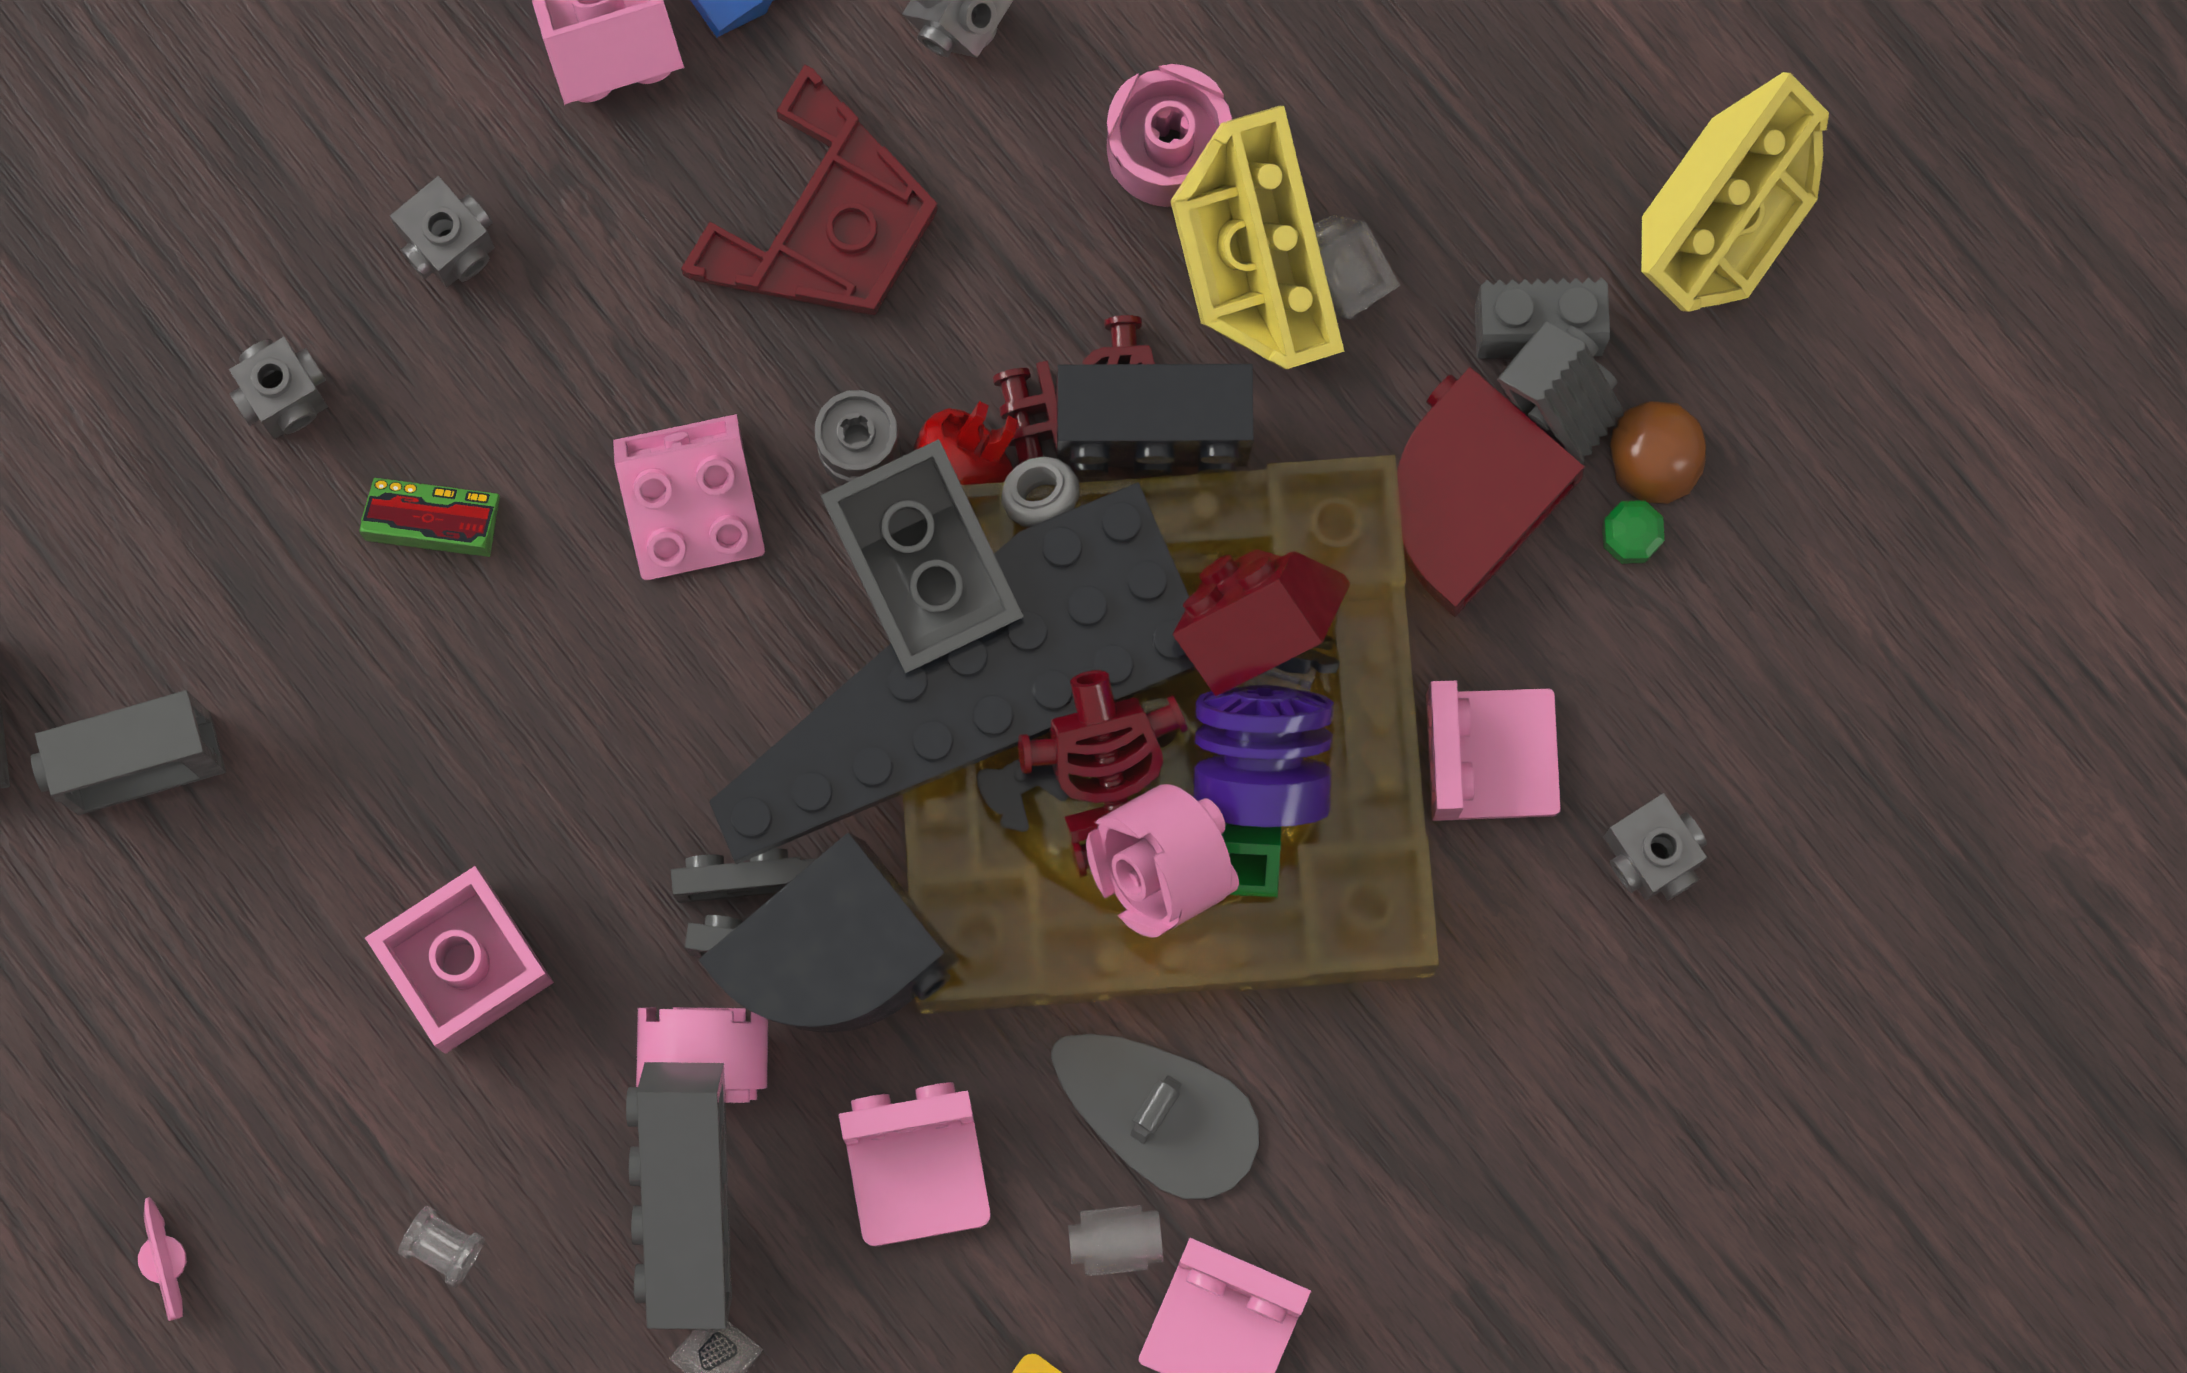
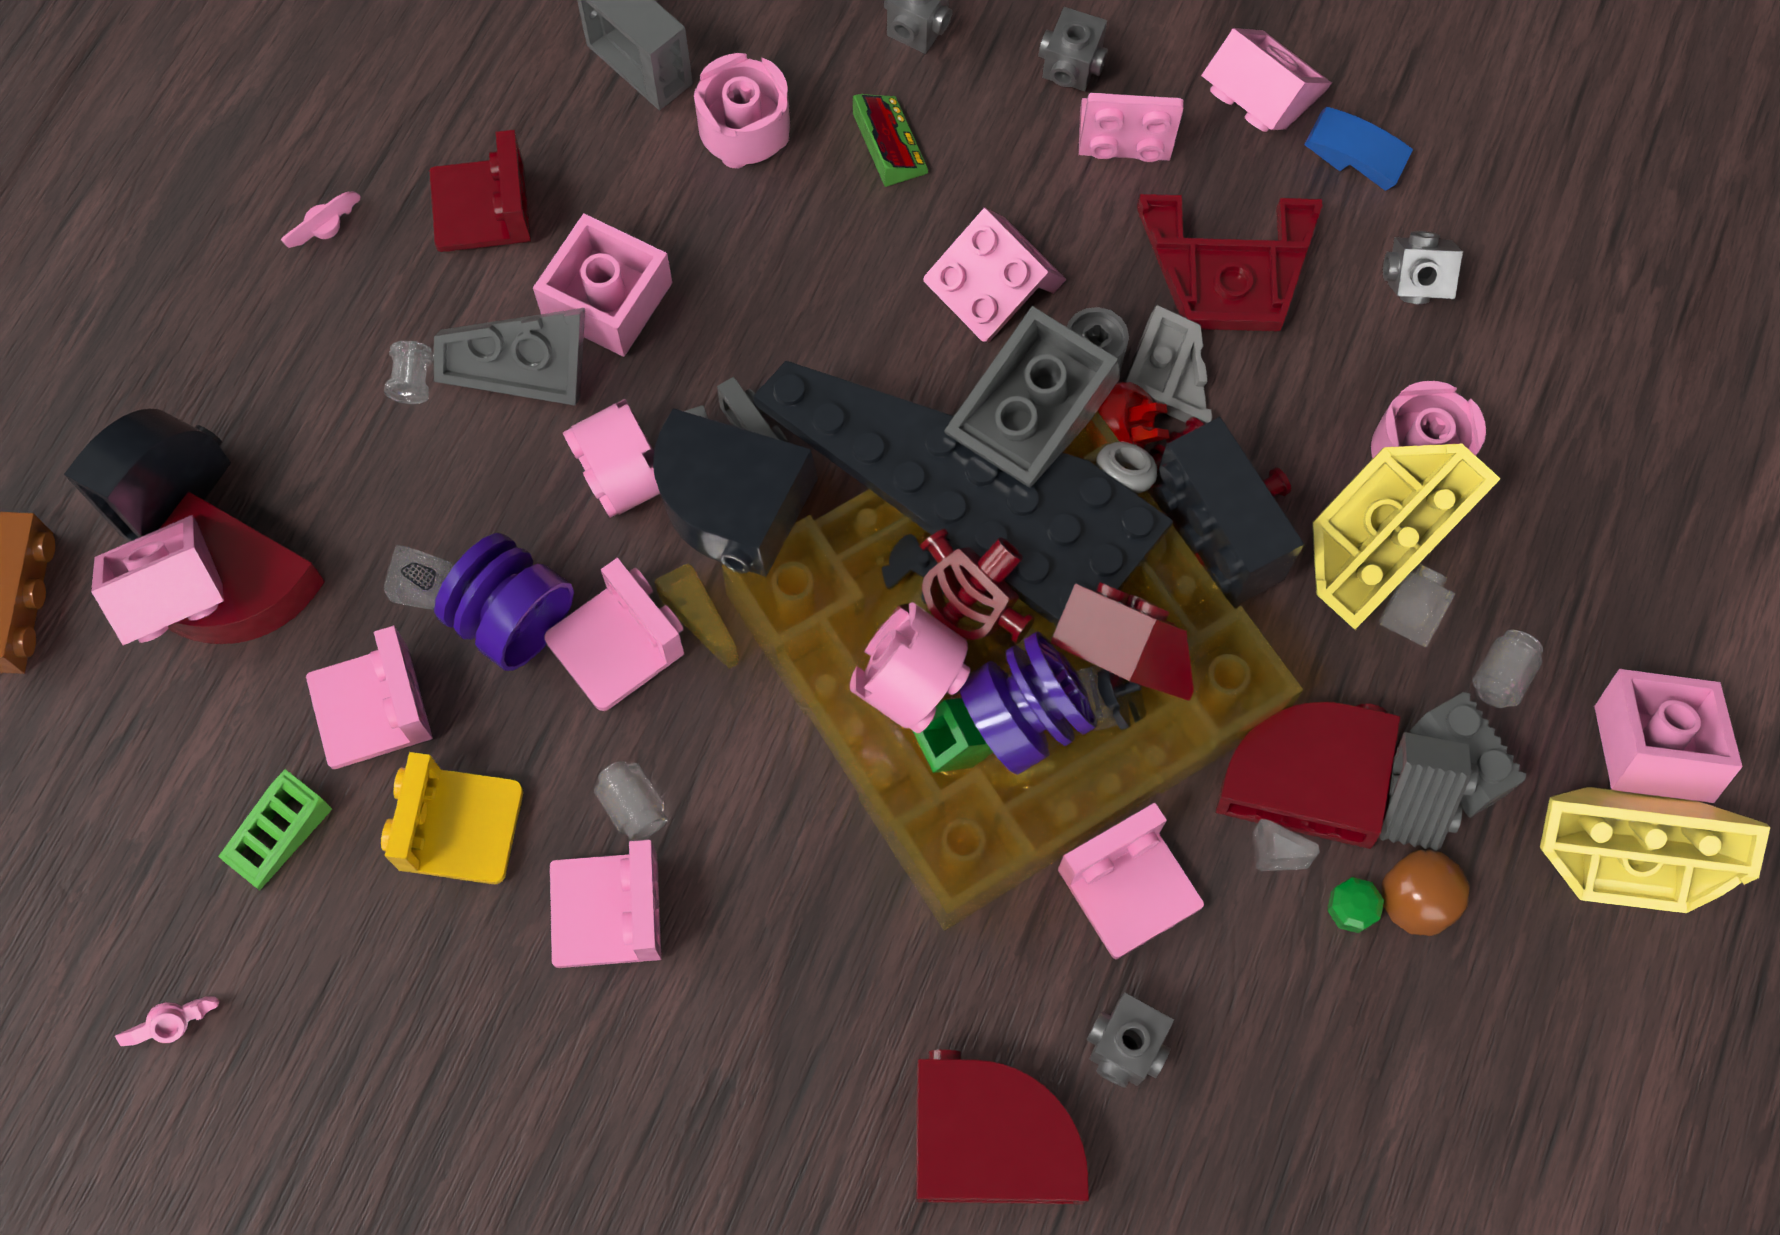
camera: 60 degrees right, 10 degrees down
dark grey brick [626,1062,732,1329] -> none
dark grey shield [1051,1034,1259,1200] -> none
none -> dark red bracket [429,130,531,252]
none -> dark grey wing [434,308,585,405]
none -> dark purple wheel [434,533,574,671]
none -> clear yellow slope [654,563,739,669]
none -> bright pink brick [694,53,790,168]
none -> dark red brick [916,1050,1089,1205]
none -> bright pink bracket [1079,93,1183,162]
none -> light grey wing [1124,305,1212,425]
none -> clear slope [1253,819,1320,871]
none -> clear brick [1472,630,1543,708]
none -> bright pink brick [1594,669,1743,803]

